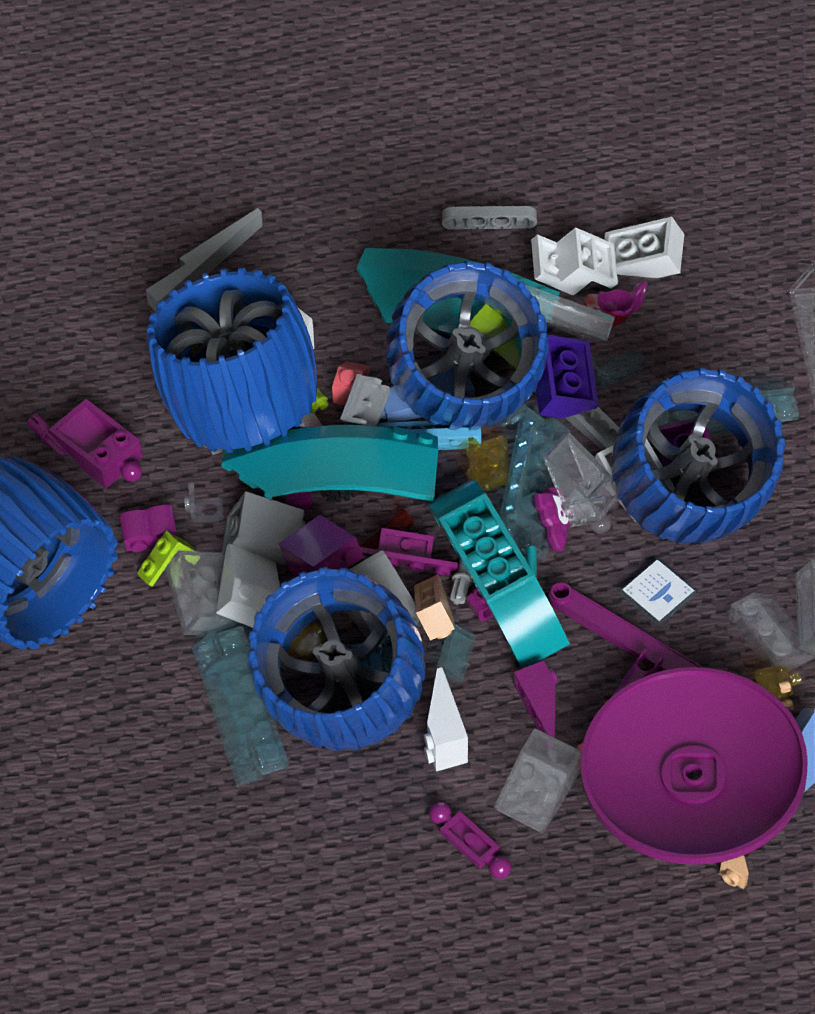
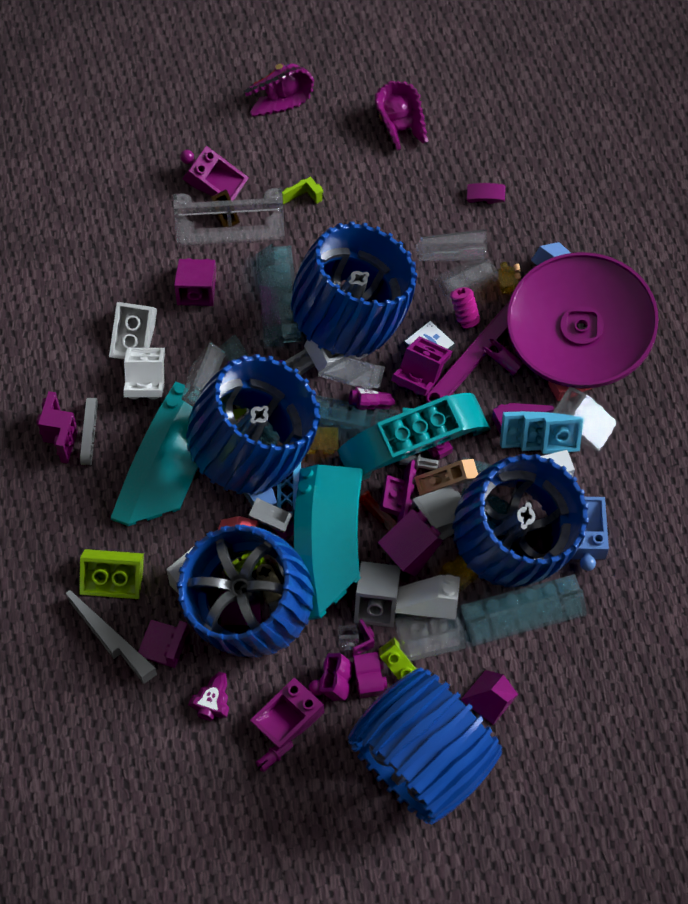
camera: 90 degrees left, 5 degrees up
magenta plate [429,802,511,879] -> none
magenta hair [584,282,648,327] -> none
none -> magenta bracket [37,391,78,463]
none -> lime slope [80,549,144,599]
none -> magenta slope [174,258,216,306]
none -> magenta rock [188,671,229,721]
none -> magenta brick [319,653,354,701]
none -> magenta bracket [352,619,375,655]
none -> magenta bracket [391,336,453,396]
none -> dark pink piece [450,287,480,328]
none -> magenta slope [461,670,518,725]
none -> medium azure slope [500,411,584,454]
none -> medium blue slope [571,497,609,571]

